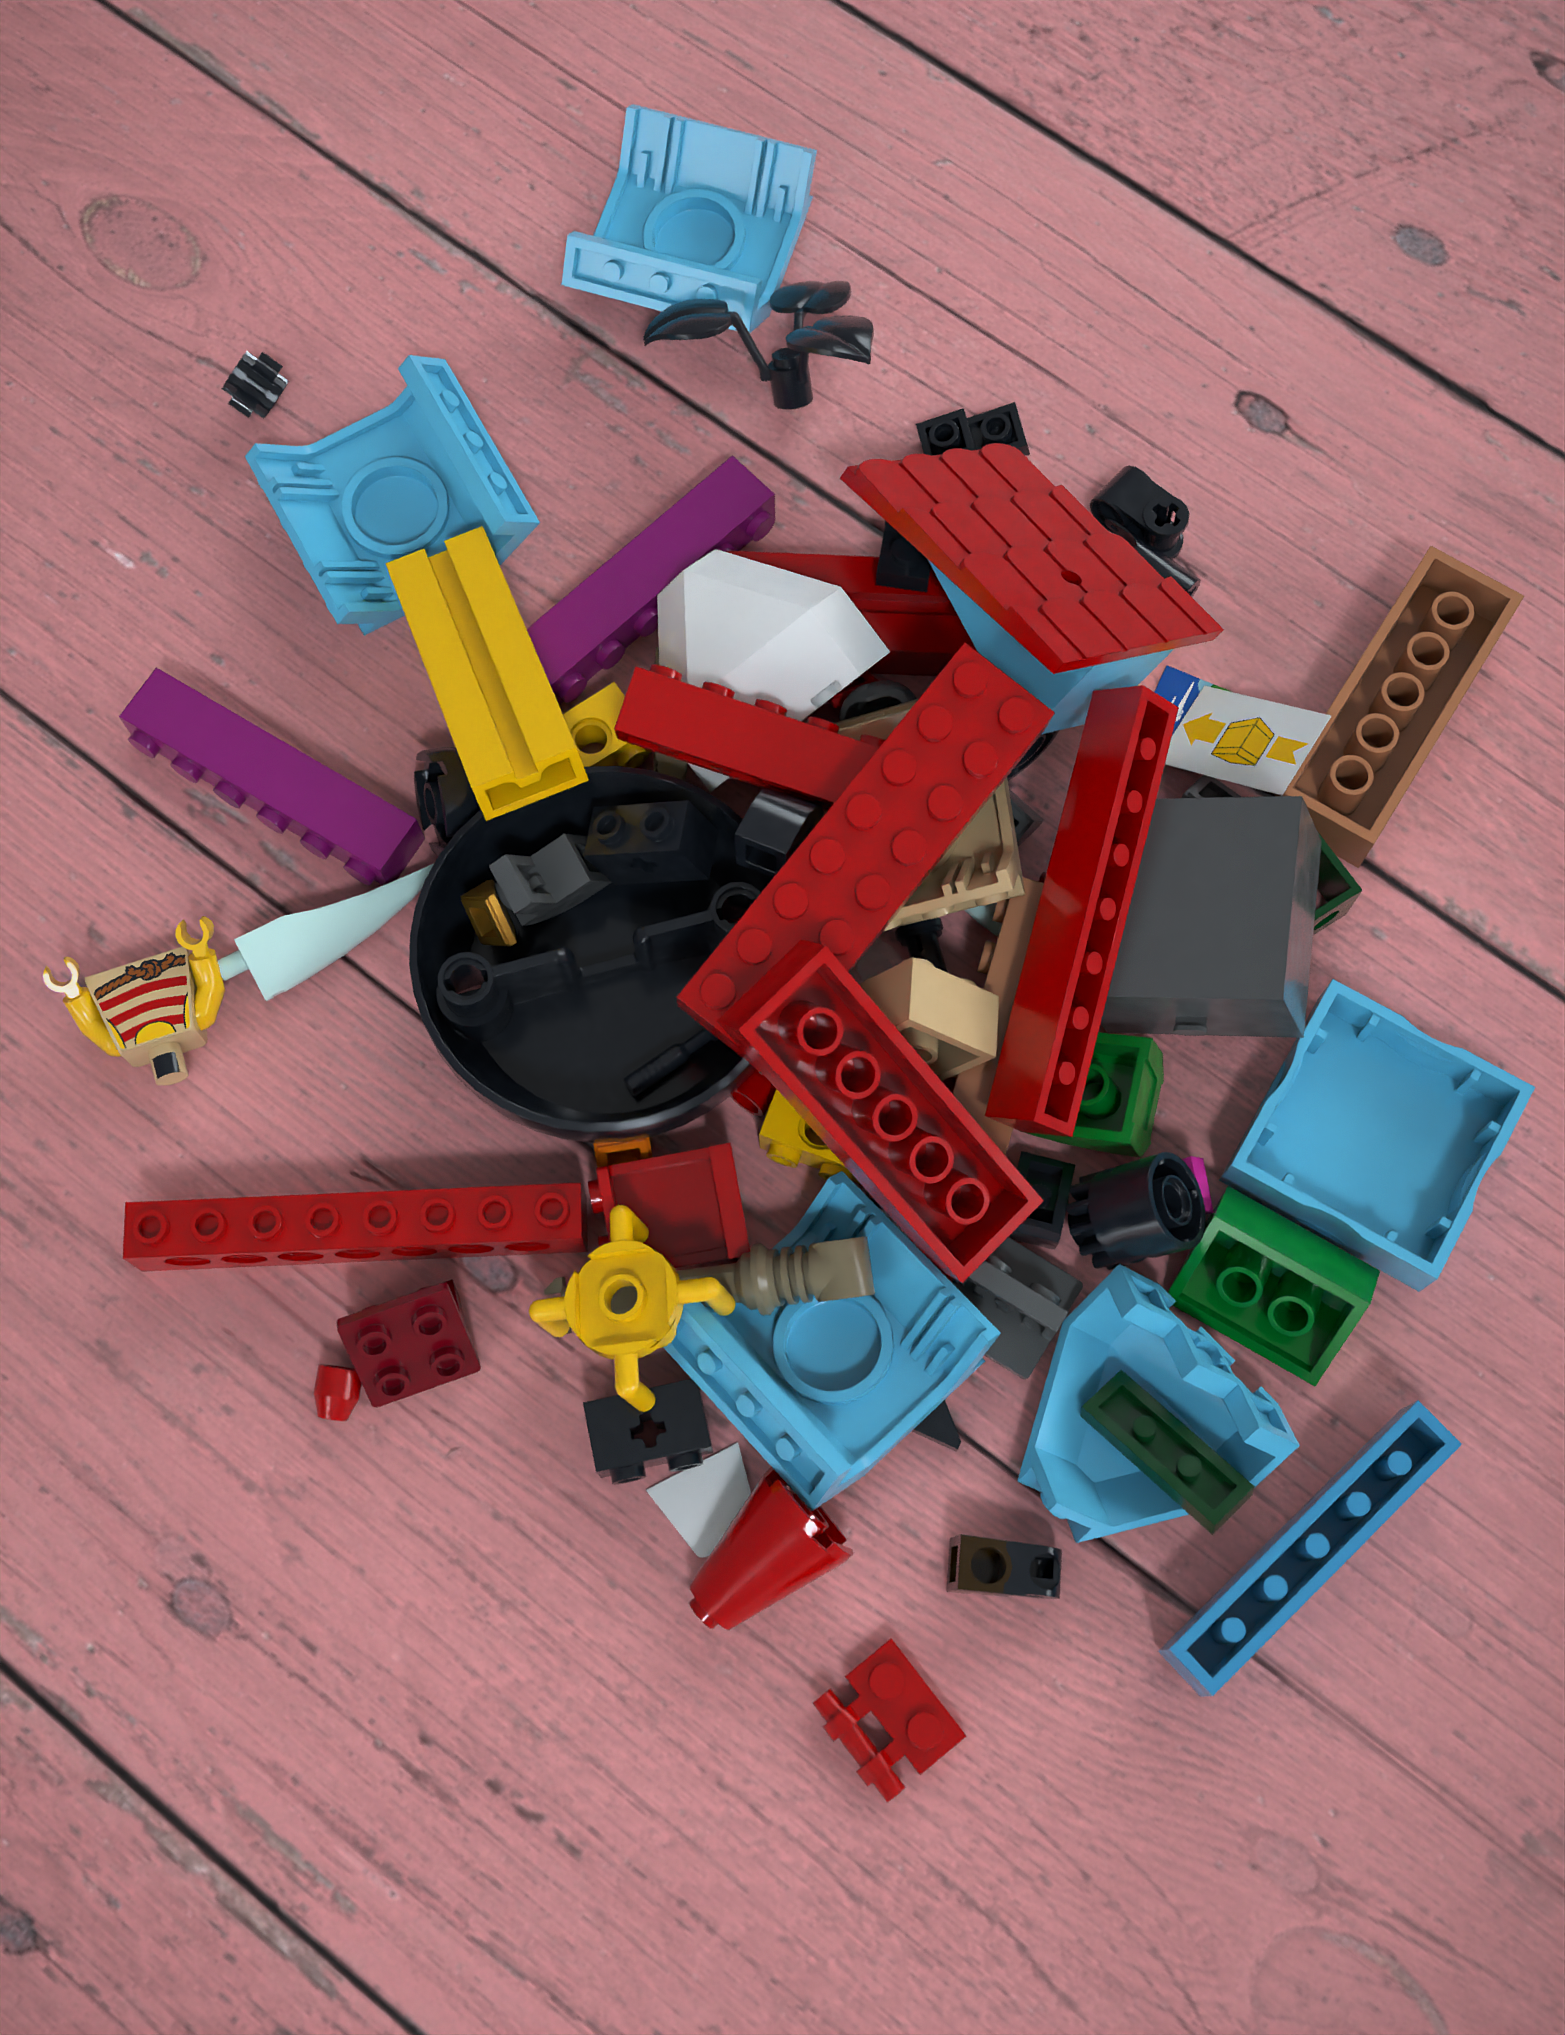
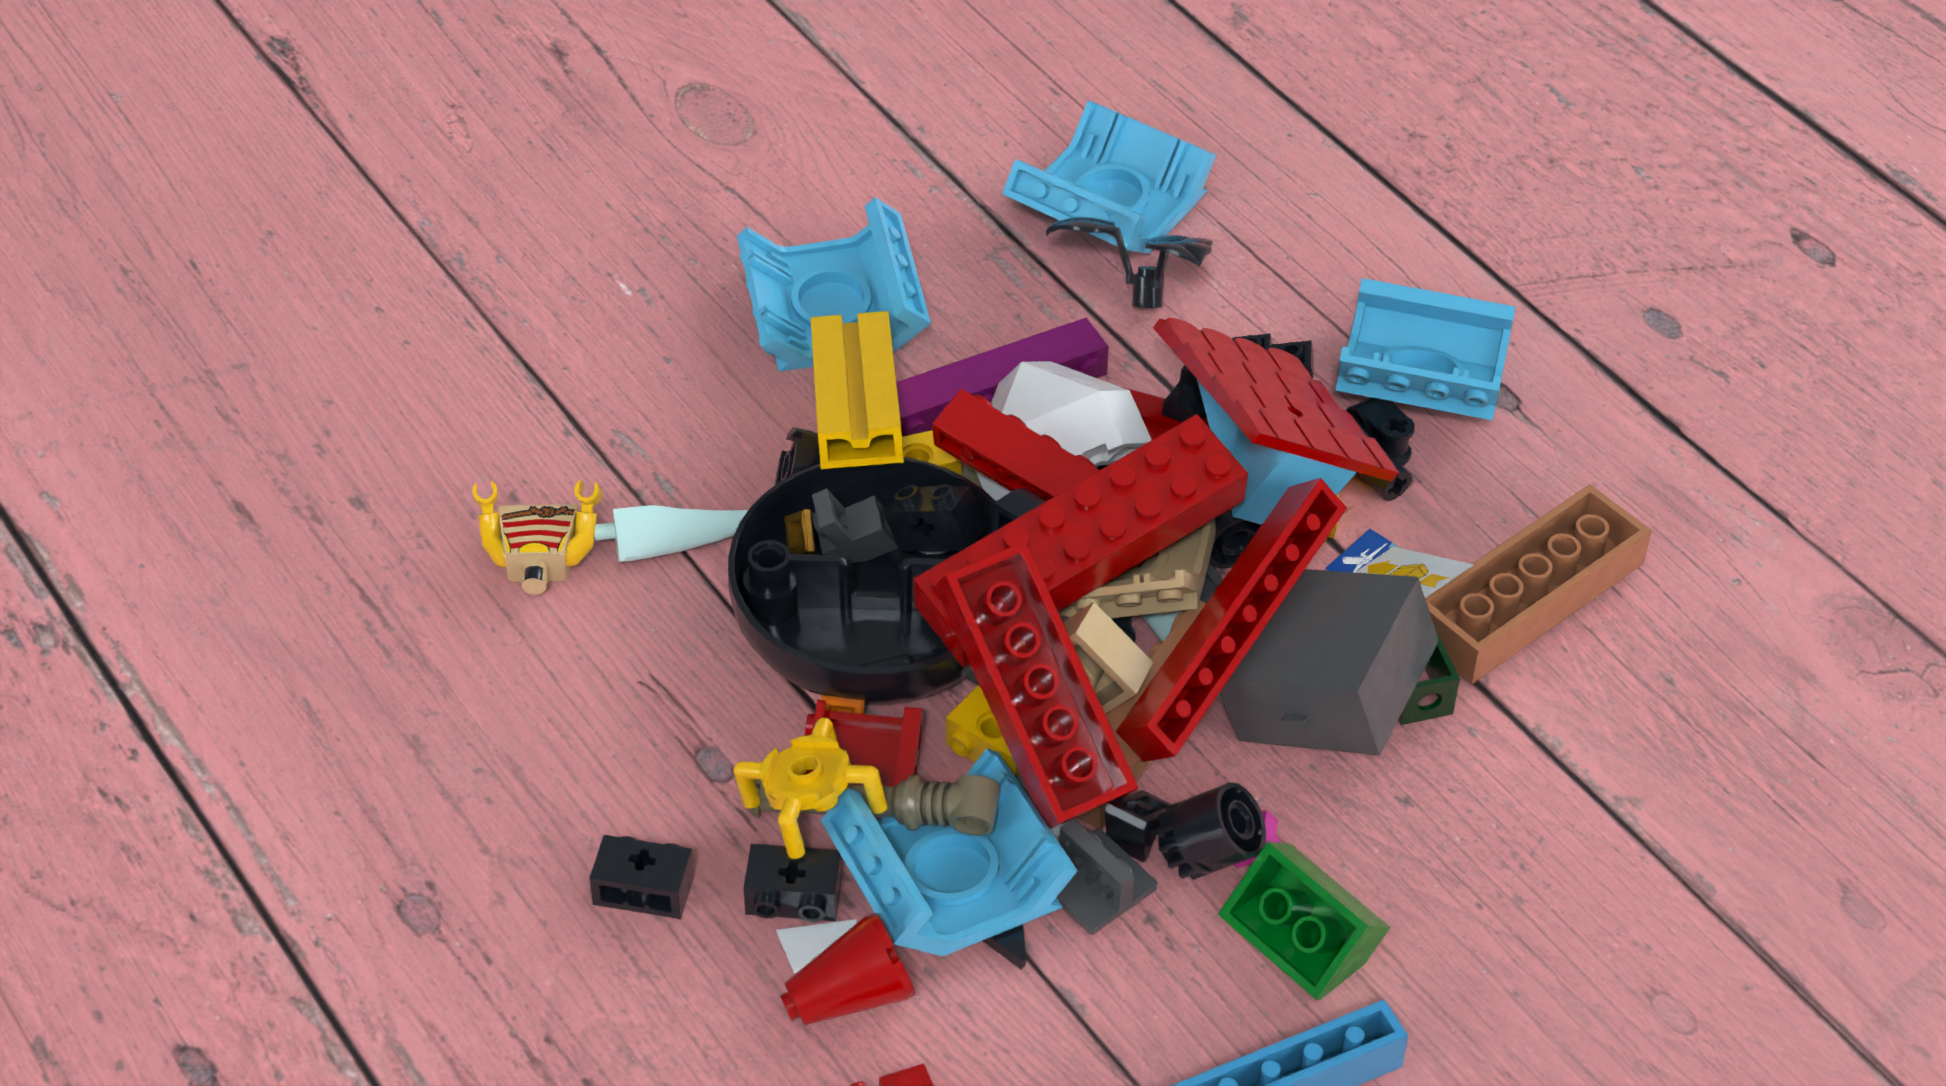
camera: 15 degrees right, 25 degrees down
magenta brick [119,667,425,885] -> none
red brick [123,1182,588,1272] -> none
black gear [222,351,289,419] -> none
red hose [313,1364,362,1421] -> none
dark red bracket [336,1279,481,1408] -> none
red hose [730,1069,776,1117] -> none
leg [946,1534,1062,1599] -> none
medium azure panel [1017,1264,1300,1543] -> none
green slope [1020,1032,1164,1158] -> none
dark green plate [1081,1370,1255,1535] -> none
medium azure tile [1219,979,1535,1292] -> none
none -> black brick [589,835,694,919]
none -> medium azure panel [1335,278,1516,420]

